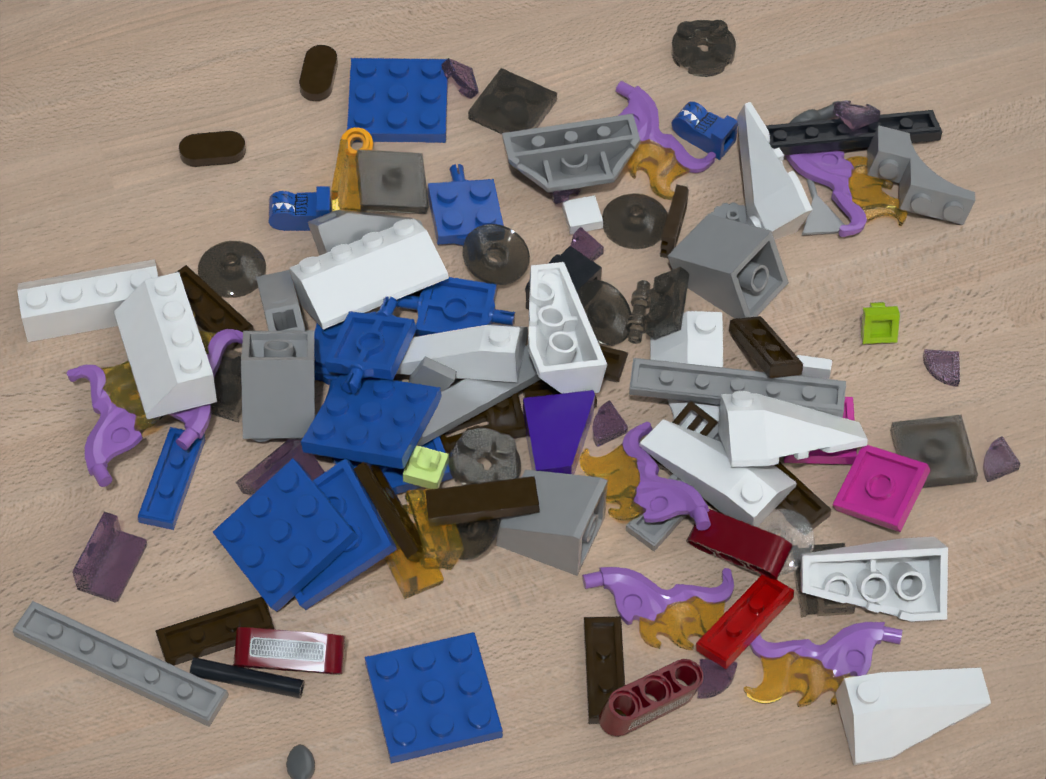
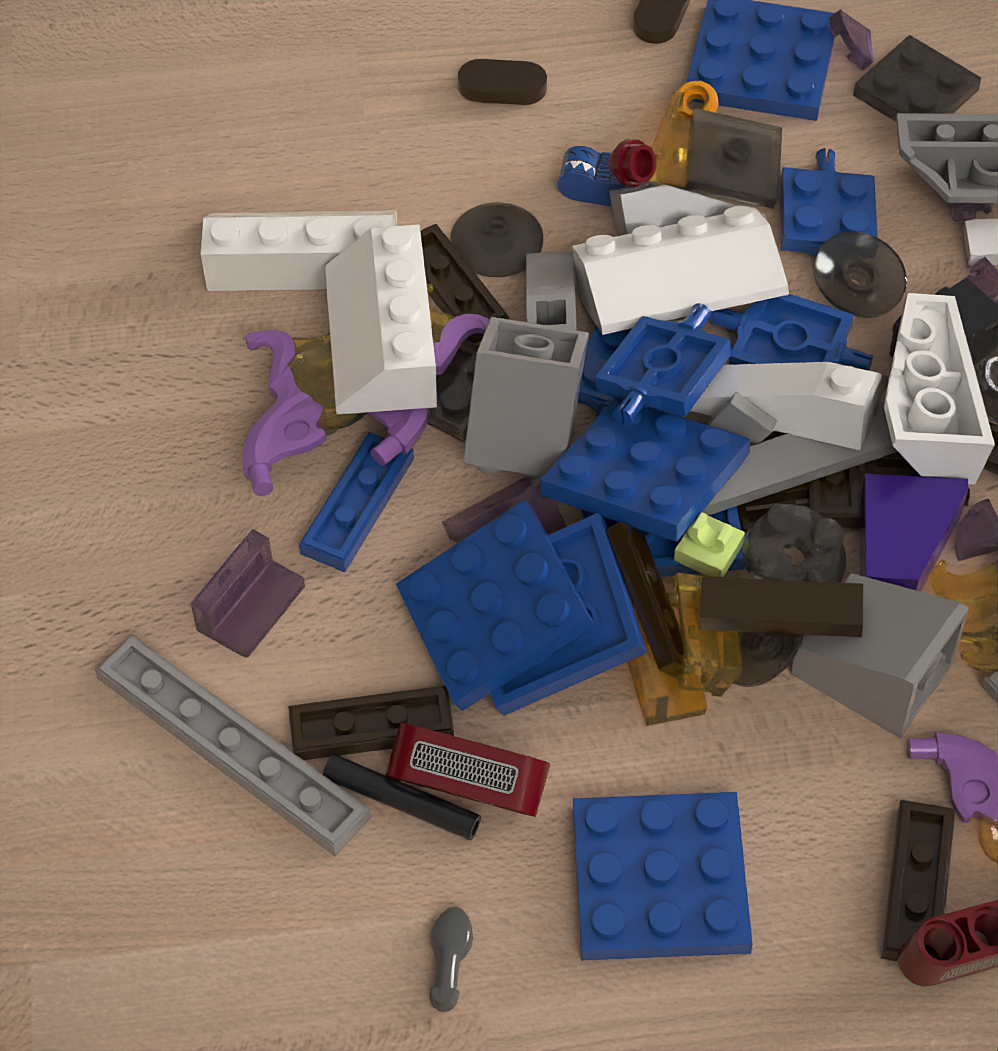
camera: 15 degrees right, 0 degrees up
none -> dark red plate [608,139,656,187]

